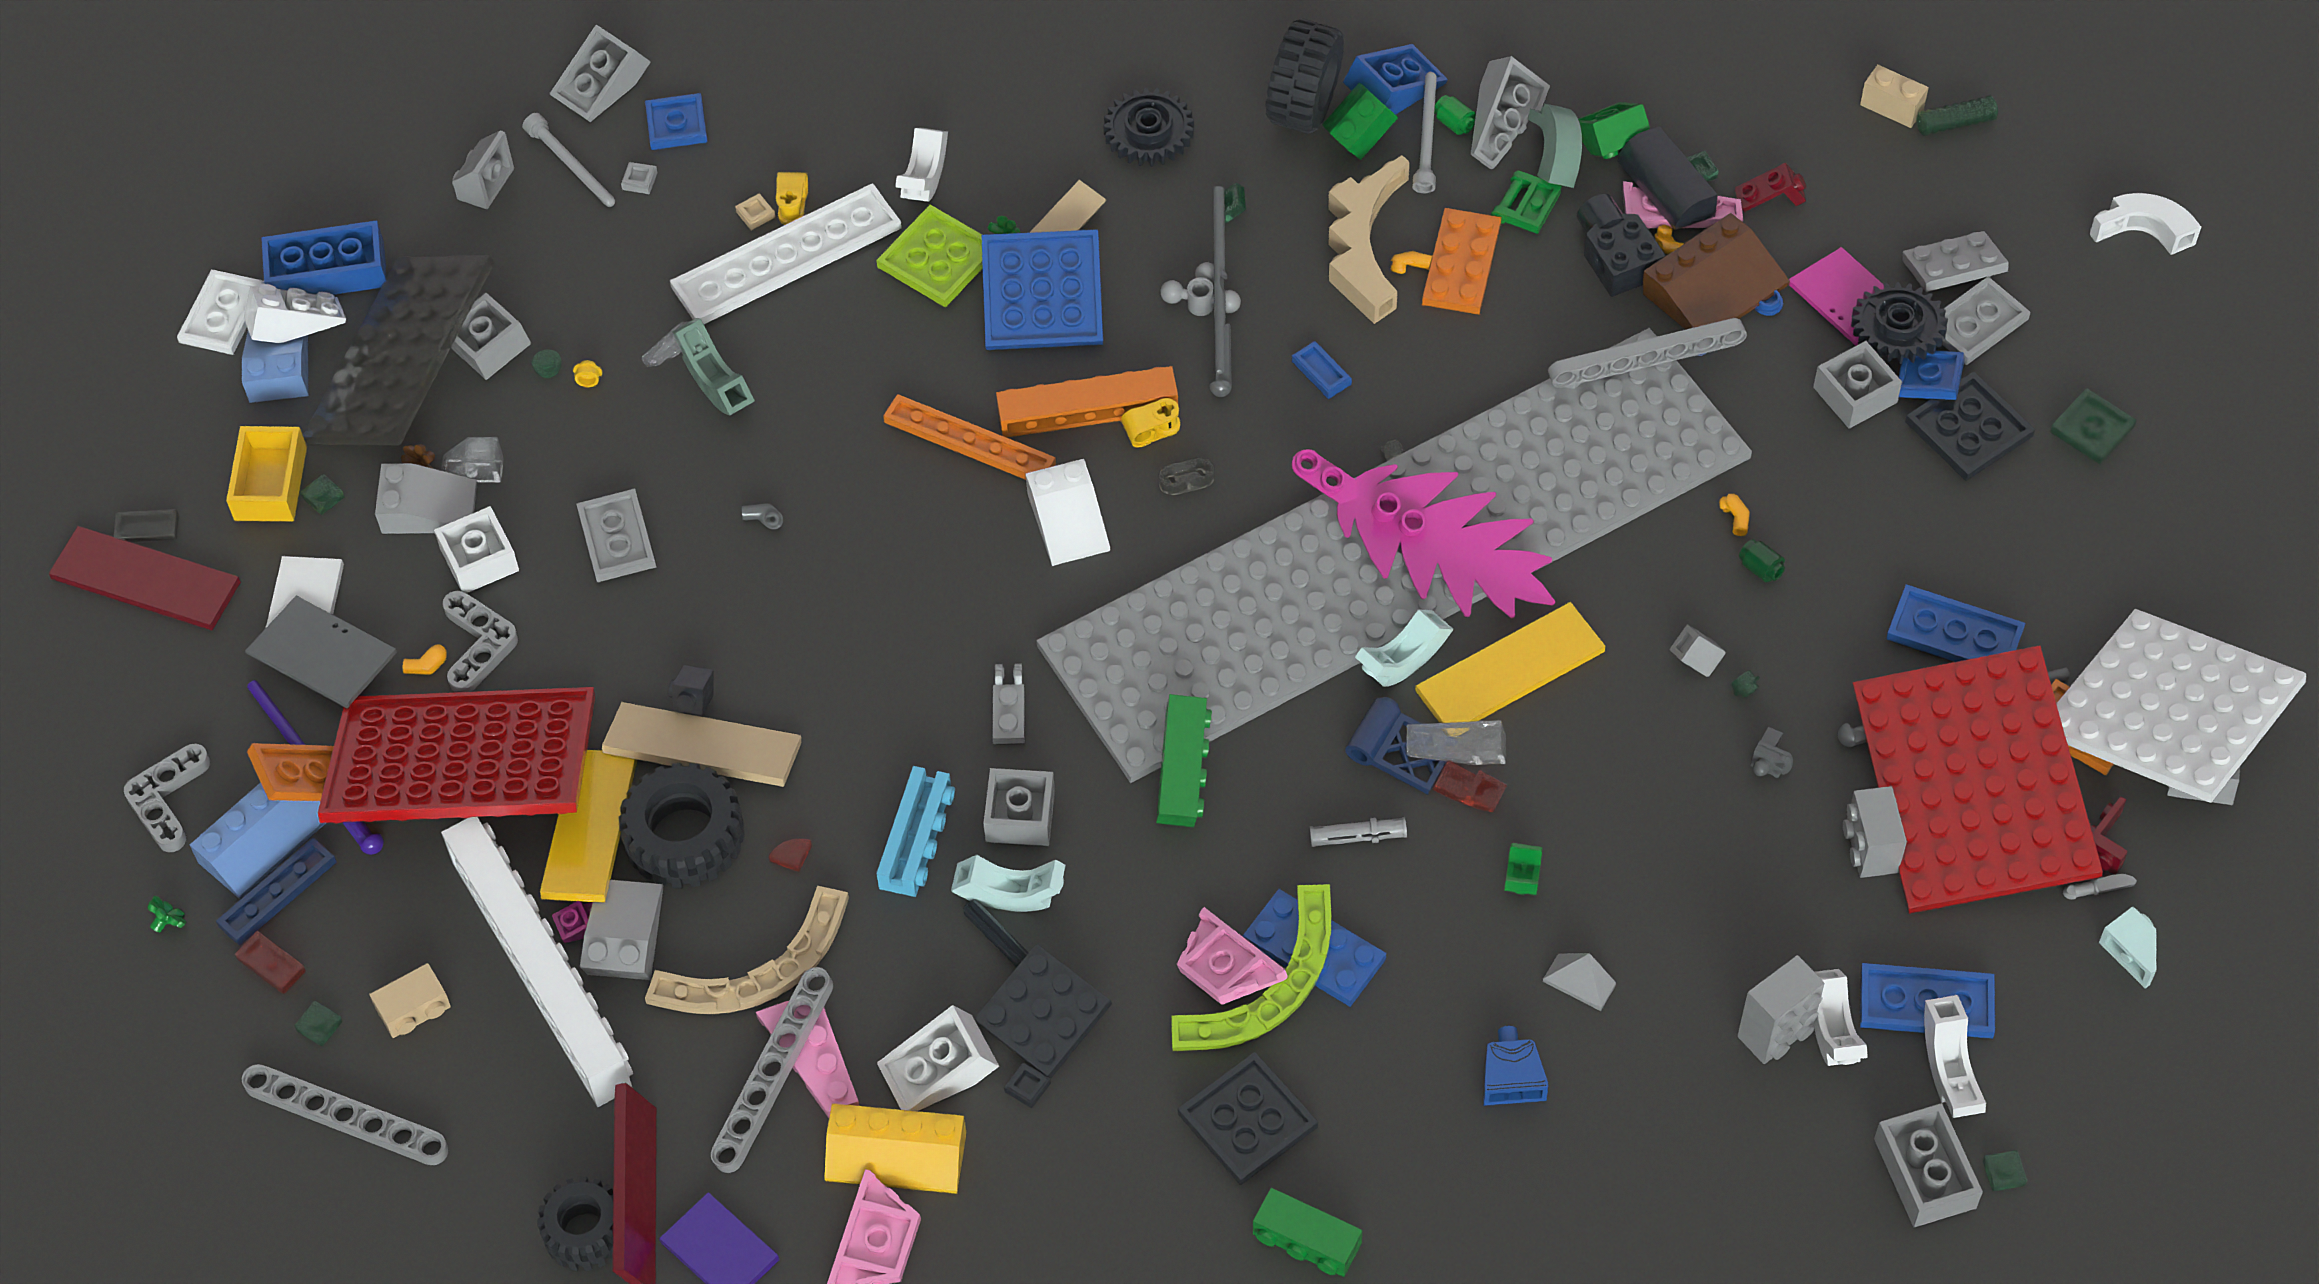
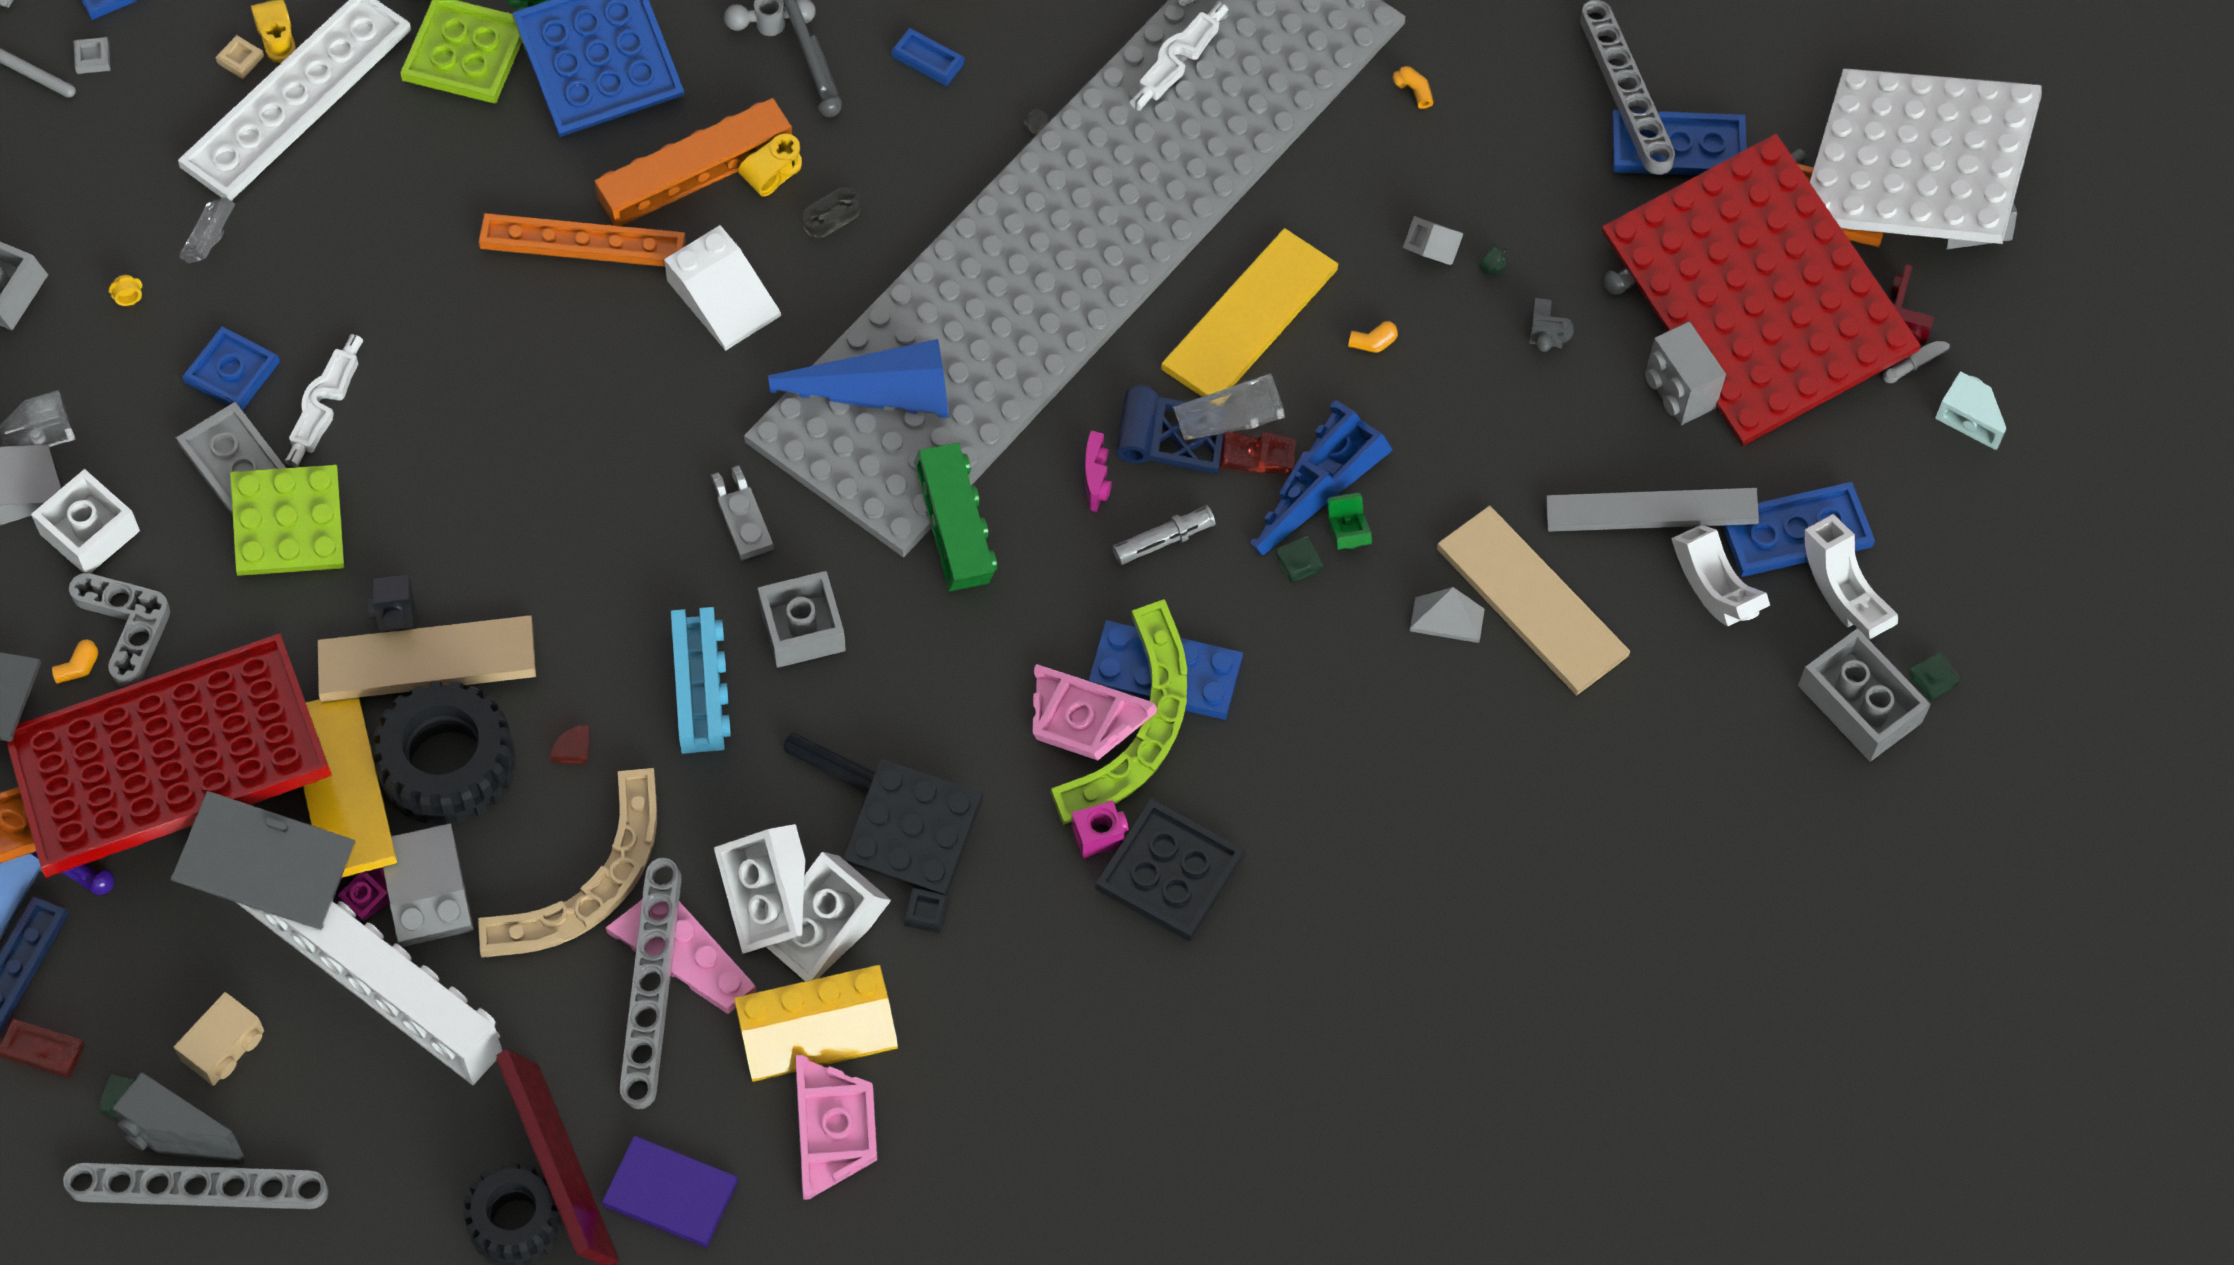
camera: 25 degrees left, 5 degrees up
clear green plate [532,349,562,378] -> none
sand green arch [672,318,755,415] -> none
dark grey arm [742,503,783,530] -> none
light aqua arch [951,855,1066,912] -> none
green brick [1253,1188,1363,1277] -> none
dark pink plant [1292,449,1555,618] -> none
light aqua arch [1355,609,1454,687] -> none
blue torso [1483,1026,1548,1106] -> none
light grey brick [1737,955,1825,1064] -> none
dark green brick [1739,539,1785,582] -> none
none -> dark grey slope [113,1072,245,1164]
none -> dark grey container [170,791,356,930]
none -> blue tile [182,326,280,411]
none -> lime plate [230,465,344,576]
none -> white piece [284,334,363,468]
none -> white slope [714,824,805,954]
none -> blue wedge [768,339,949,418]
none -> dark pink brick [1071,801,1129,859]
none -> dark pink slope [1085,431,1112,512]
none -> white piece [1130,2,1228,111]
none -> blue wedge [1250,400,1393,556]
none -> clear green plate [1276,536,1323,583]
none -> light orange arm [1348,321,1398,353]
none -> tan tile [1437,506,1630,696]
none -> light grey tile [1547,488,1759,532]
none -> light grey beam [1580,0,1675,175]

